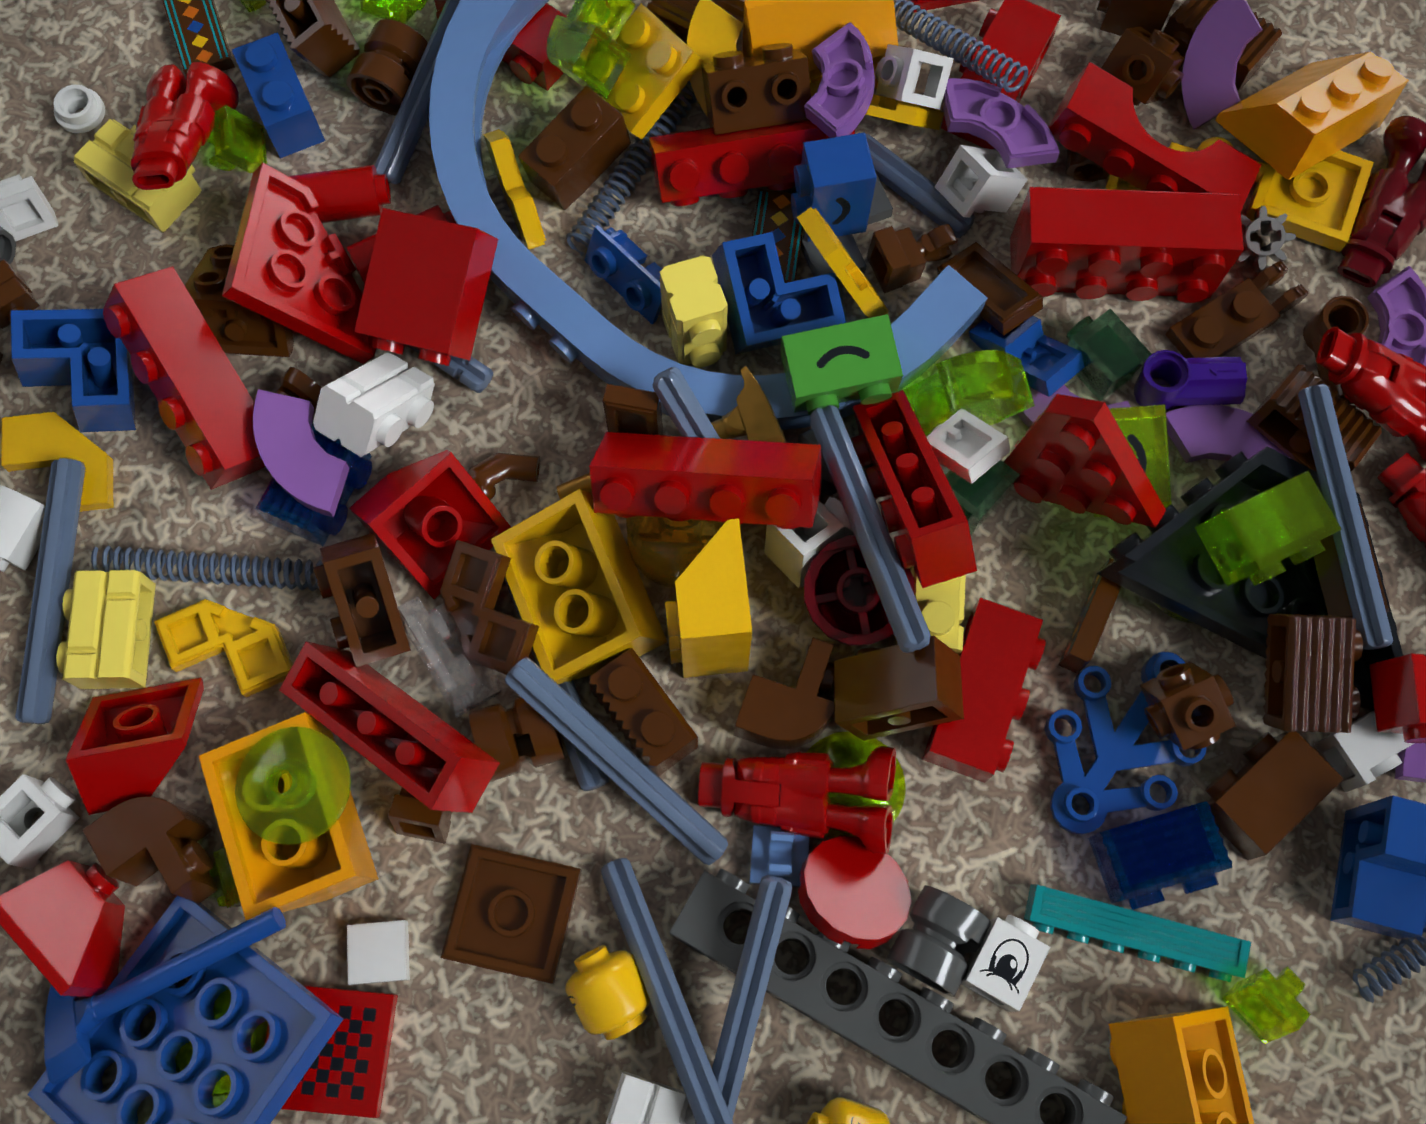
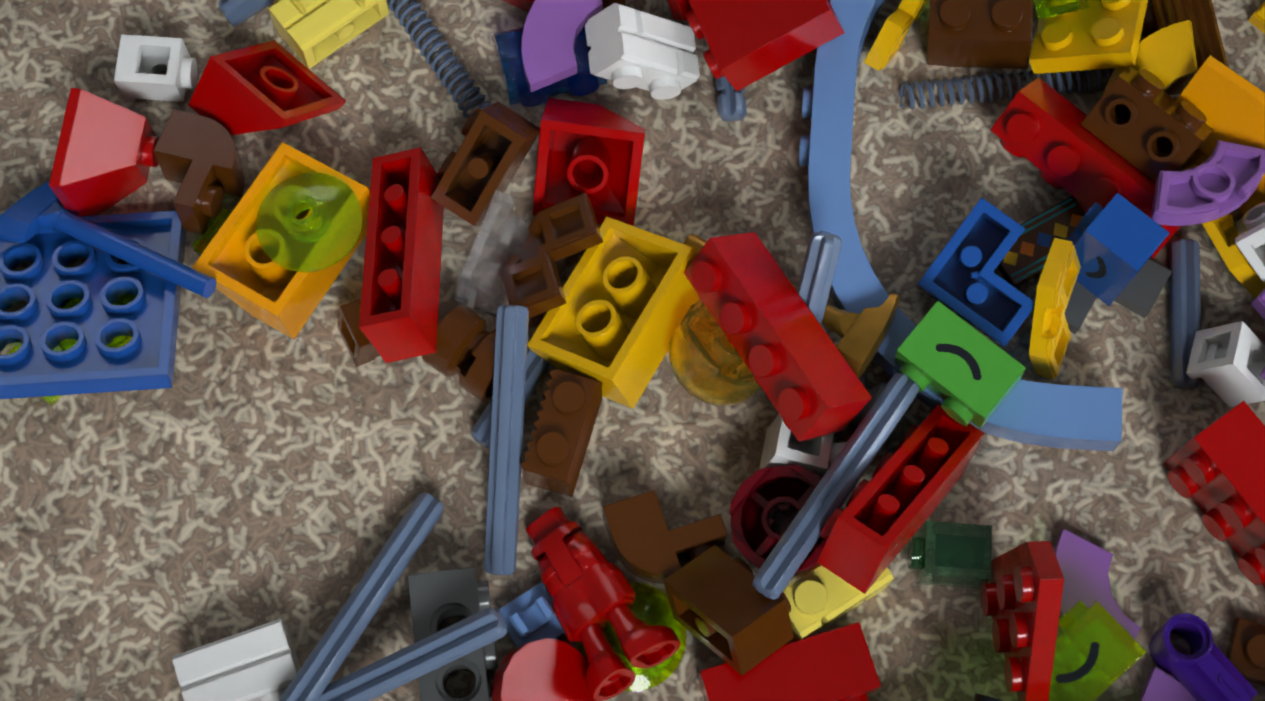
camera: 50 degrees right, 0 degrees up
yellow tile [154,599,293,698] -> none
red tile [281,986,398,1118] -> none
white tile [347,920,410,985] -> none
reddish brown tile [441,844,582,984] -> none
reddish brown arm [468,453,541,500] -> none
yellow head [565,945,650,1040] -> none
blue hinge [584,225,662,324] -> none
reddish brown tile [603,384,663,435] -> none
light yellow brick [660,255,728,368] -> none
yellow slope [665,519,752,678] -> none
reddish brown piece [866,224,958,294] -> none
clear neon green brick [903,350,1035,437] -> none
white bracket [927,408,1011,484] -> none
reddish brown tile [937,242,1043,336] -> none
blue slope [969,316,1085,397] -> none
clear green brick [1066,309,1151,401] -> none

